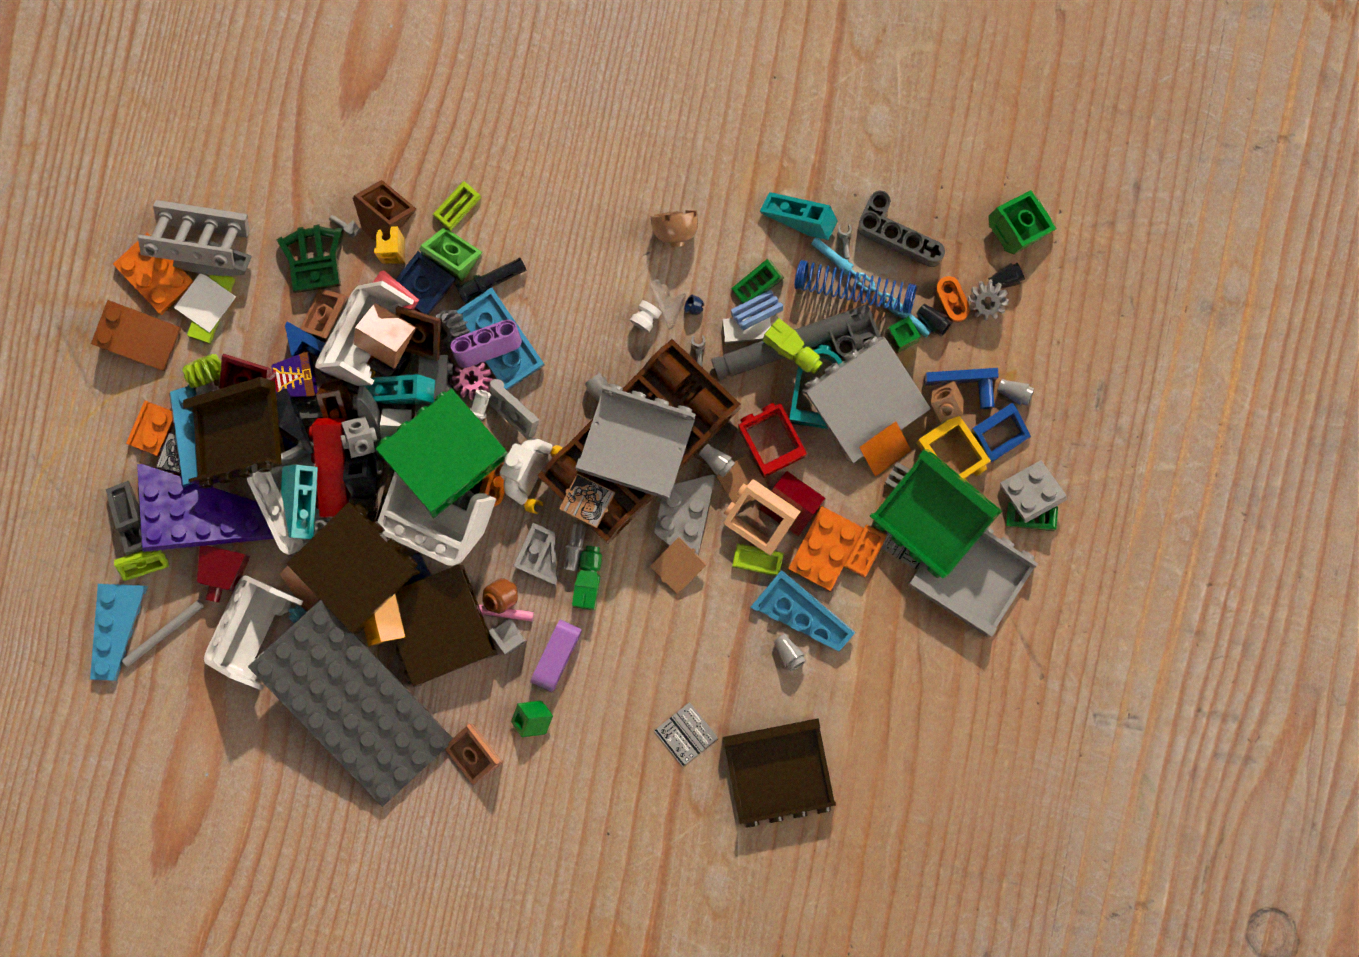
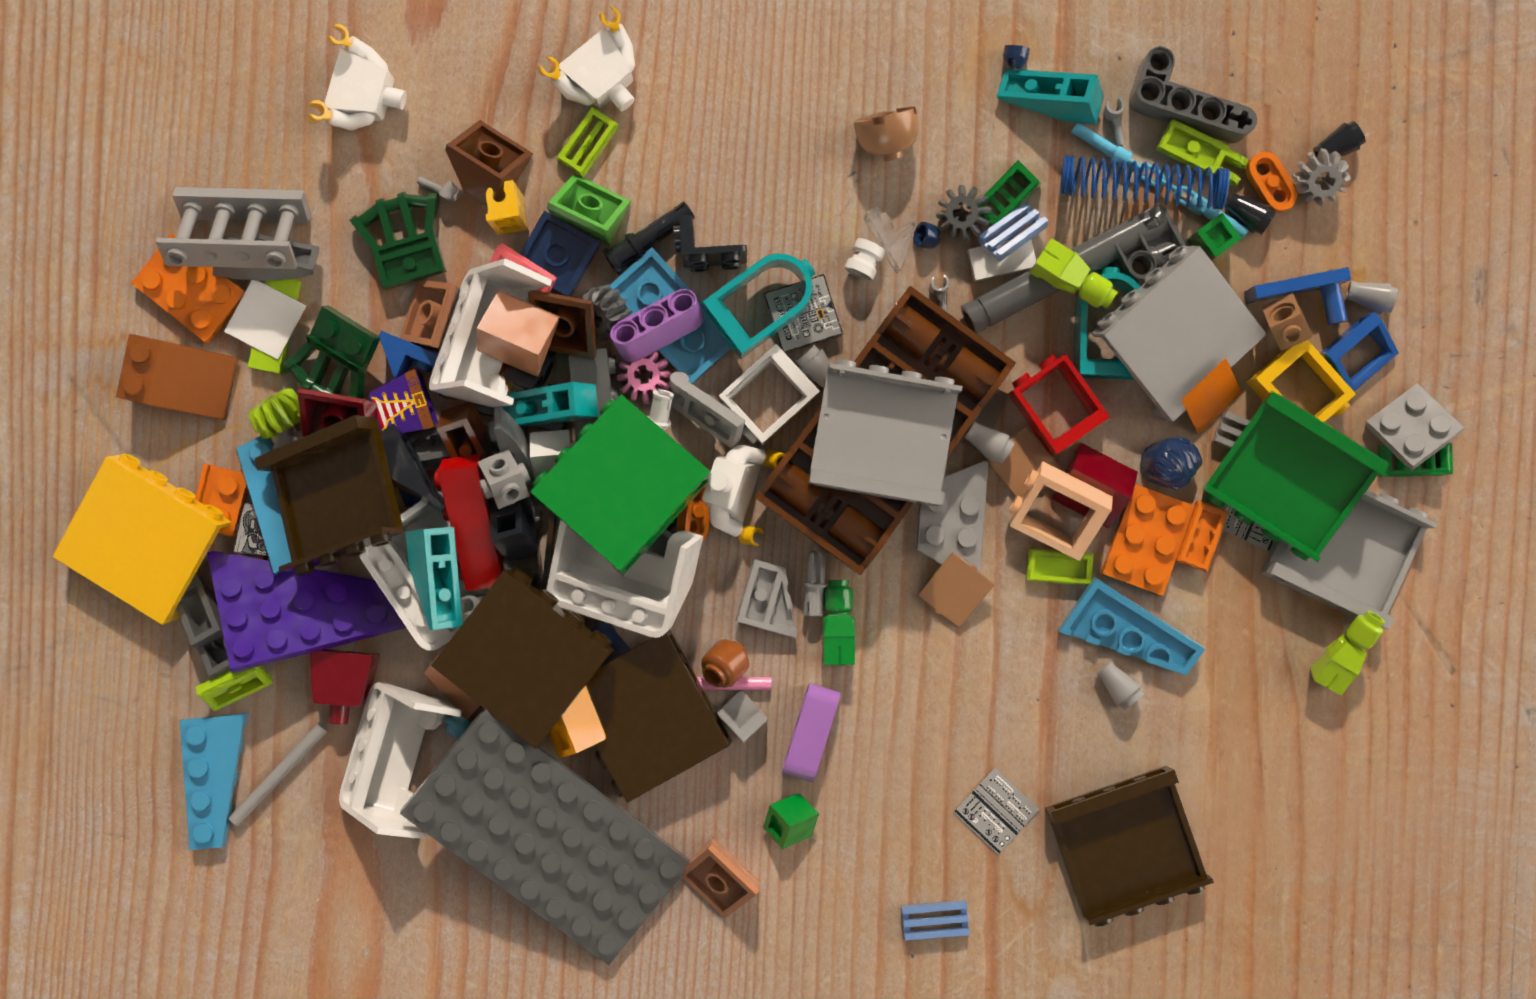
camera: 20 degrees left, 5 degrees up
piece [559,474,615,528] -> none
green slope [988,190,1057,255] -> none
none -> yellow panel [52,453,231,625]
none -> dark green plate [281,305,381,399]
none -> white torso [307,24,407,131]
none -> white torso [537,5,635,111]
none -> black bracket [673,215,747,272]
none -> teal window [702,253,816,359]
none -> white window [719,344,820,446]
none -> light grey tile [763,274,844,354]
none -> medium blue tile [901,900,970,941]
none -> dark grey gear [936,185,992,241]
none -> dark blue hinge [1003,45,1030,70]
none -> dark blue hair [1140,437,1203,491]
none -> lime hinge [1155,119,1249,187]
none -> lime piece [1310,610,1385,696]

